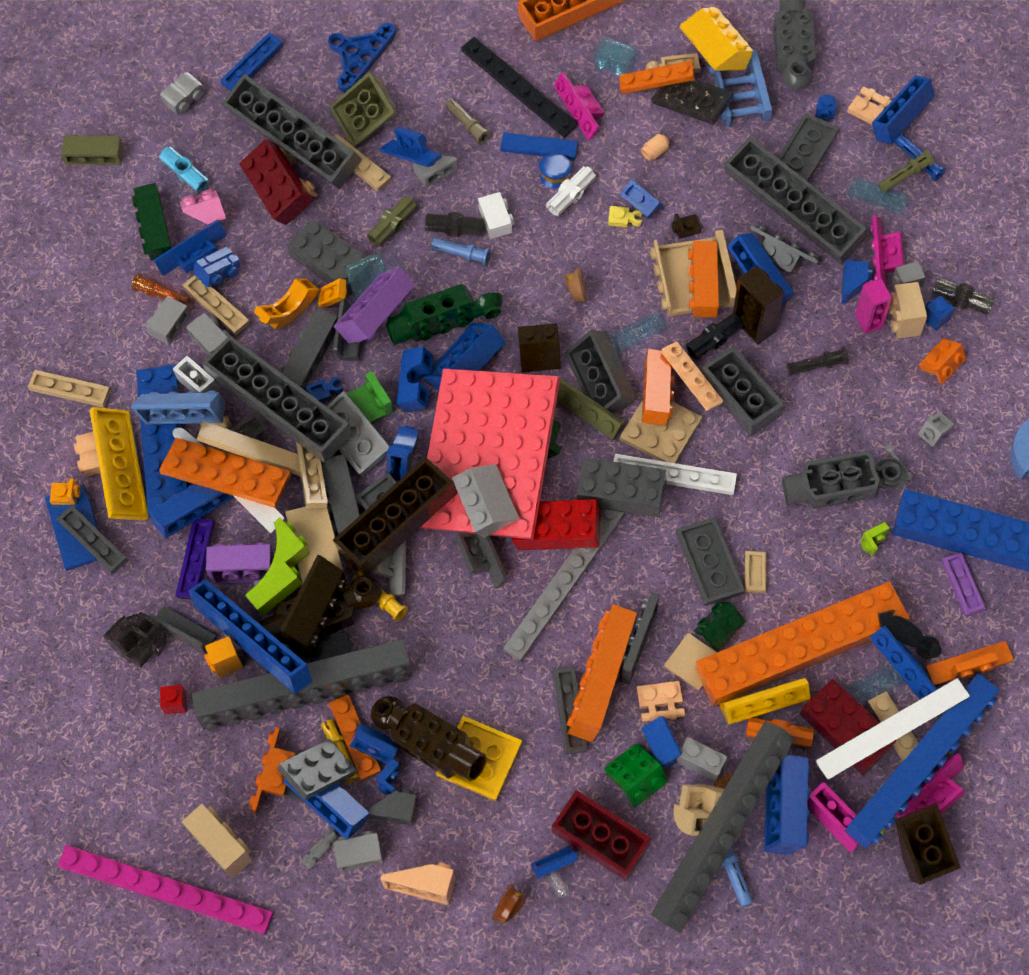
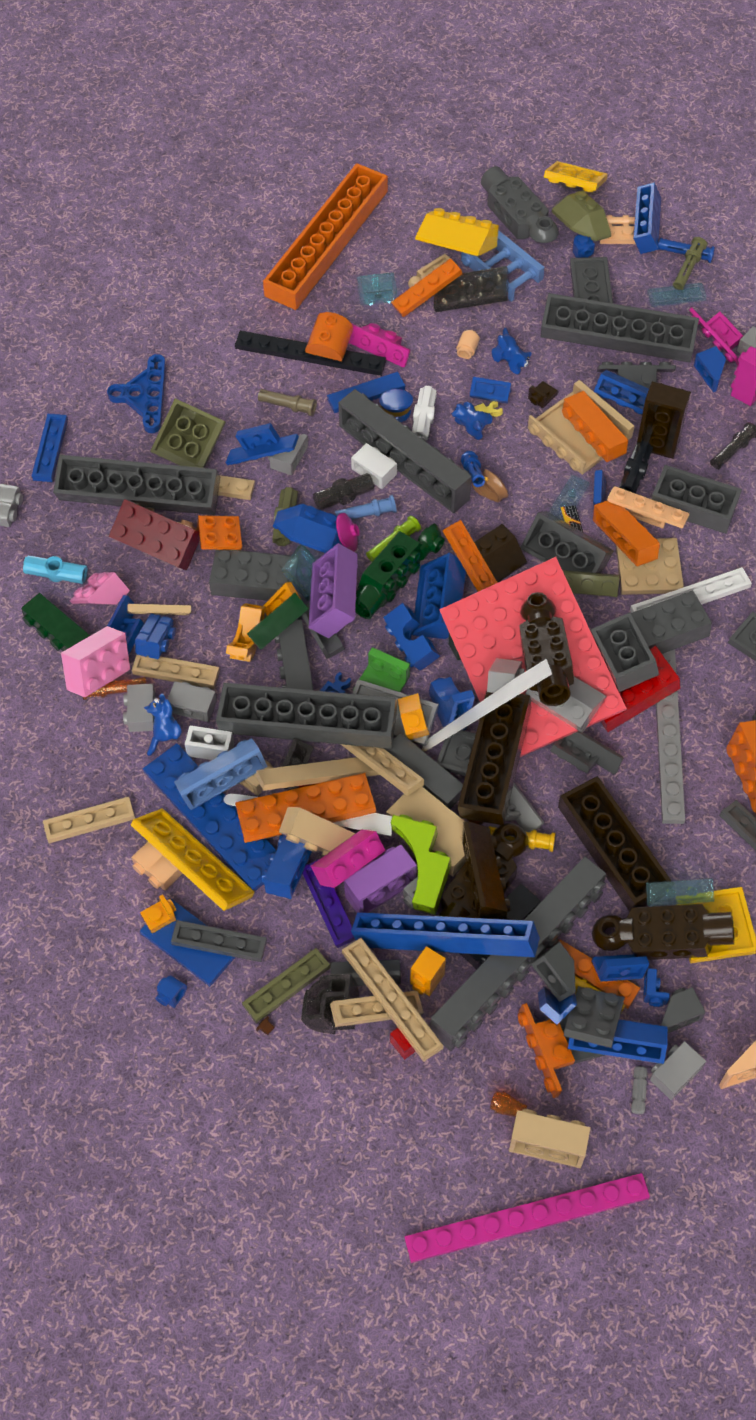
camera: 35 degrees left, 5 degrees down
none -> bright pink brick [61,626,130,697]
none -> tan tile [127,604,191,615]
none -> blue animal [144,693,182,756]
none -> blue plate [155,975,187,1008]
none -> orange bracket [196,515,242,550]
none -> olive plate [242,948,331,1023]
none -> dark green tile [247,592,309,650]
none -> reddish brown piece [256,1016,275,1035]
none -> blue wedge [273,504,342,553]
none -> tan brick [279,807,355,857]
none -> orange brick [305,312,353,362]
none -> dark pink brick [311,829,386,888]
none -> tan plate [330,991,424,1027]
none -> dark pink dish [336,513,360,552]
none -> dark grey brick [338,389,471,513]
none -> tan tile [342,938,444,1062]
none -> lime pin [366,515,421,562]
none -> light orange slope [398,693,430,740]
none -> white sticker [422,659,552,751]
none -> orange plate [442,520,498,592]
none -> blue animal [451,401,493,440]
none -> blue pin [461,451,485,487]
none -> light grey brick [487,658,525,693]
none -> clear orange cone [490,1090,527,1117]
none -> blue animal [492,328,532,374]
none -> dark brown brick [519,592,574,706]
none -> dark grey slope [531,942,576,1002]
none -> blue panel [538,986,577,1025]
none -> yellow plate [544,161,608,192]
none -> olive wedge [552,191,611,241]
none -> dark brown brick [558,776,673,912]
none -> sticker [561,505,583,532]
none -> dark grey brick [590,612,659,692]
none -> blue tile [593,470,606,505]
none -> clear light blue tile [646,878,714,907]

